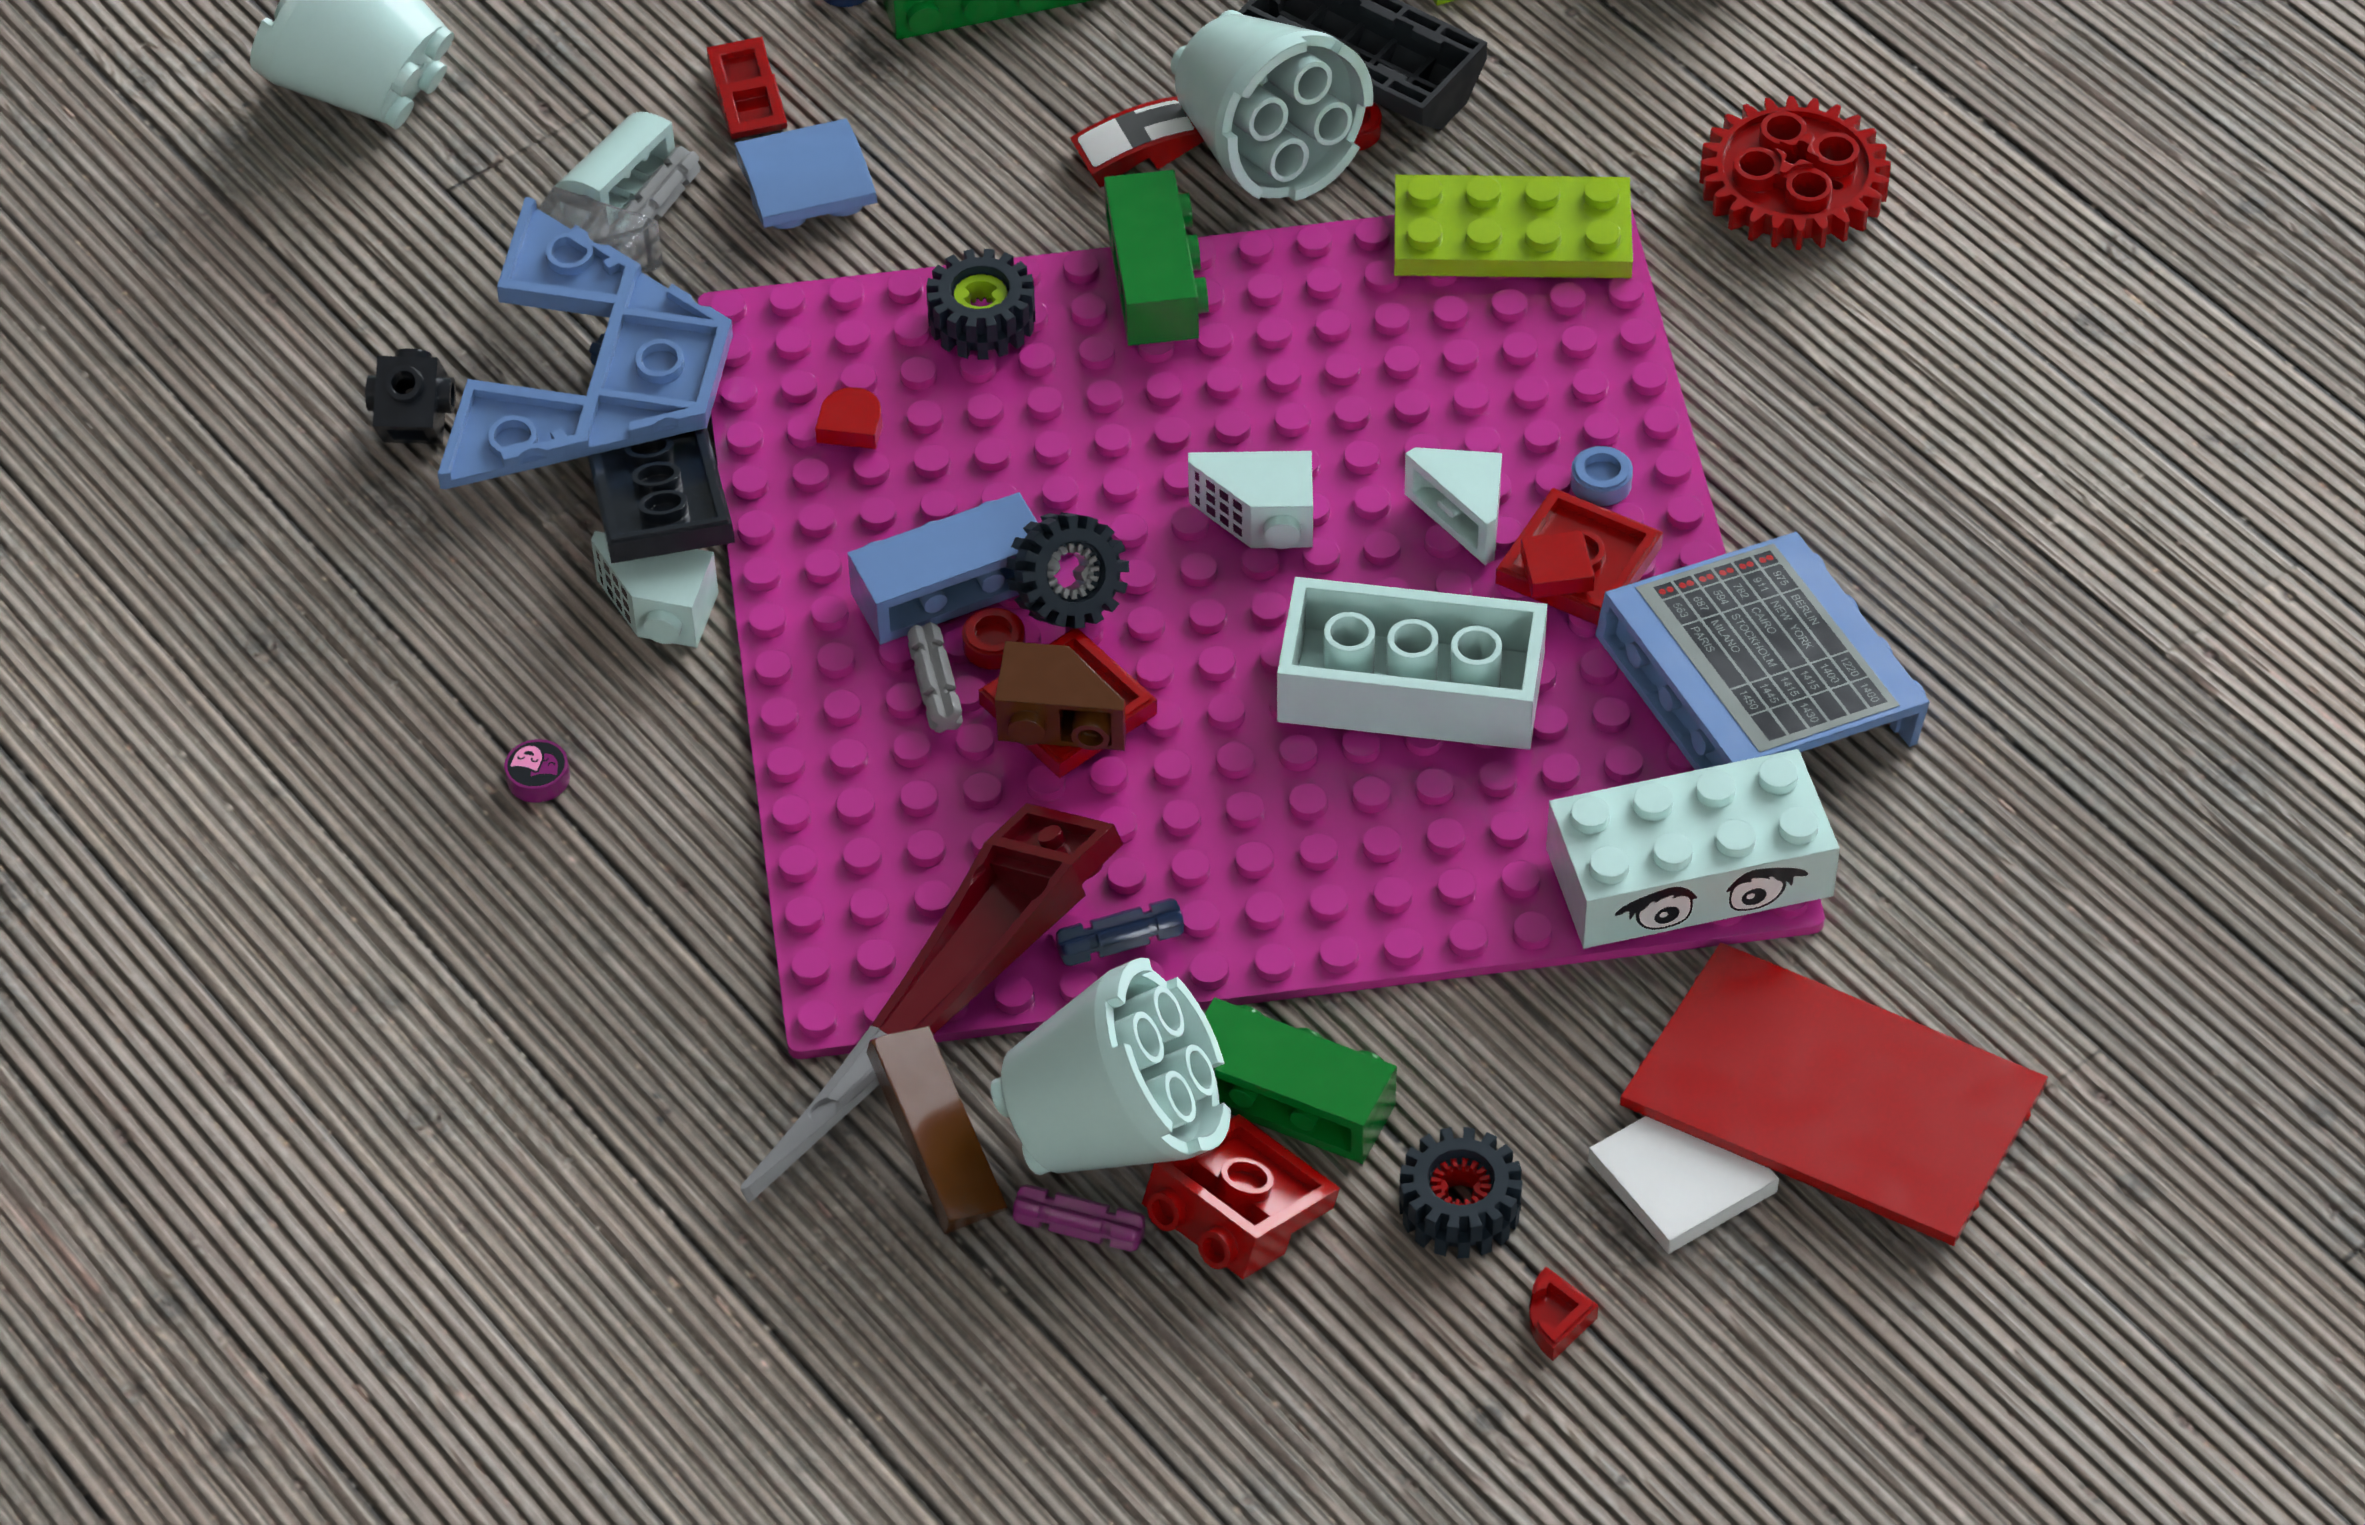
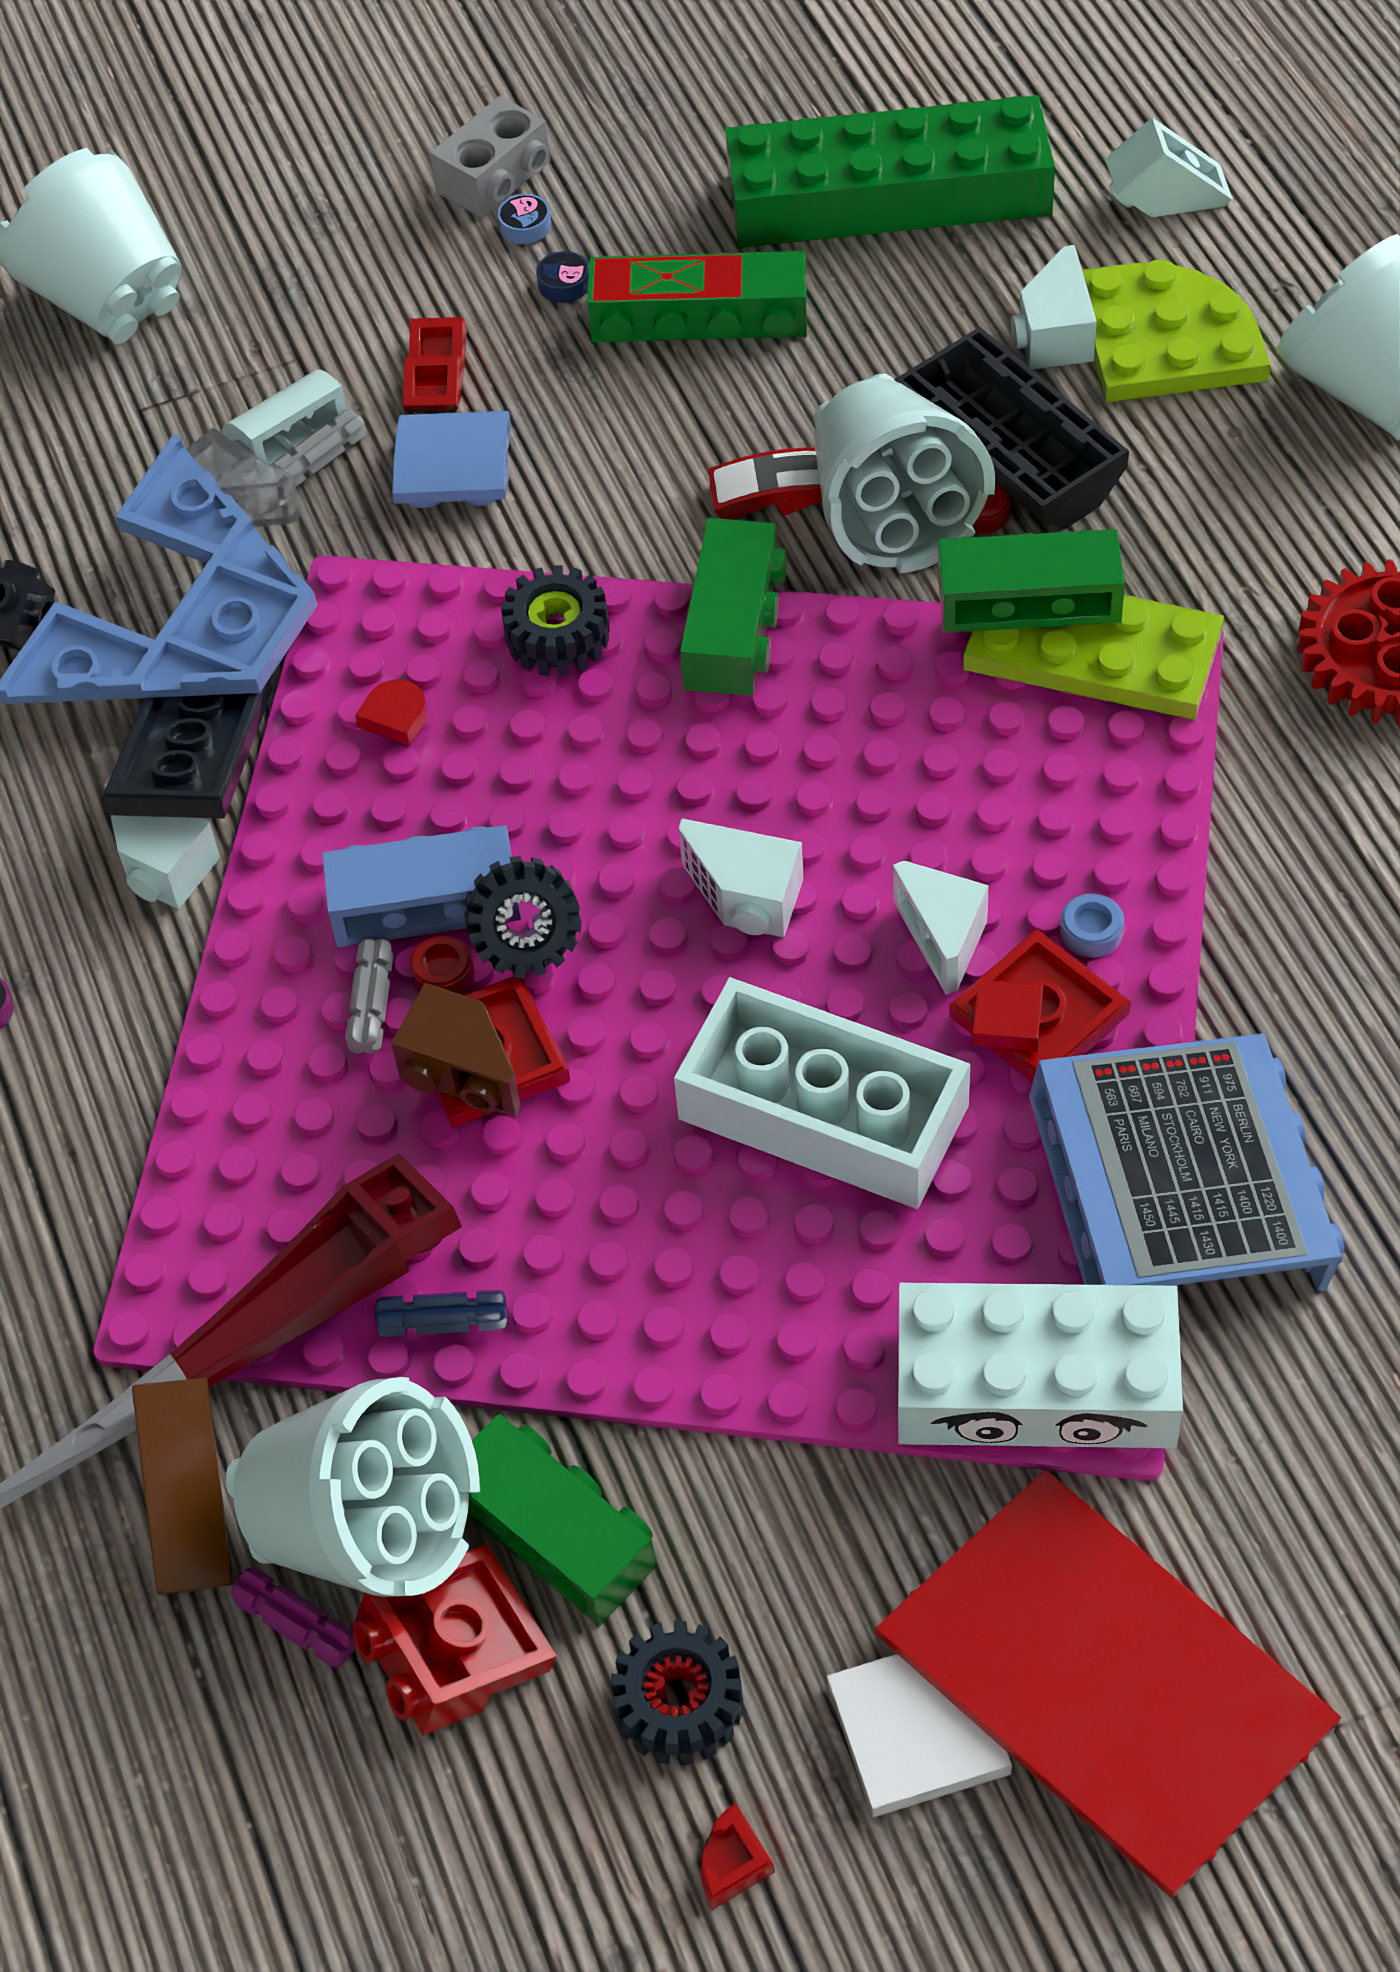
camera: 20 degrees right, 5 degrees up
none -> green brick [938,529,1125,633]

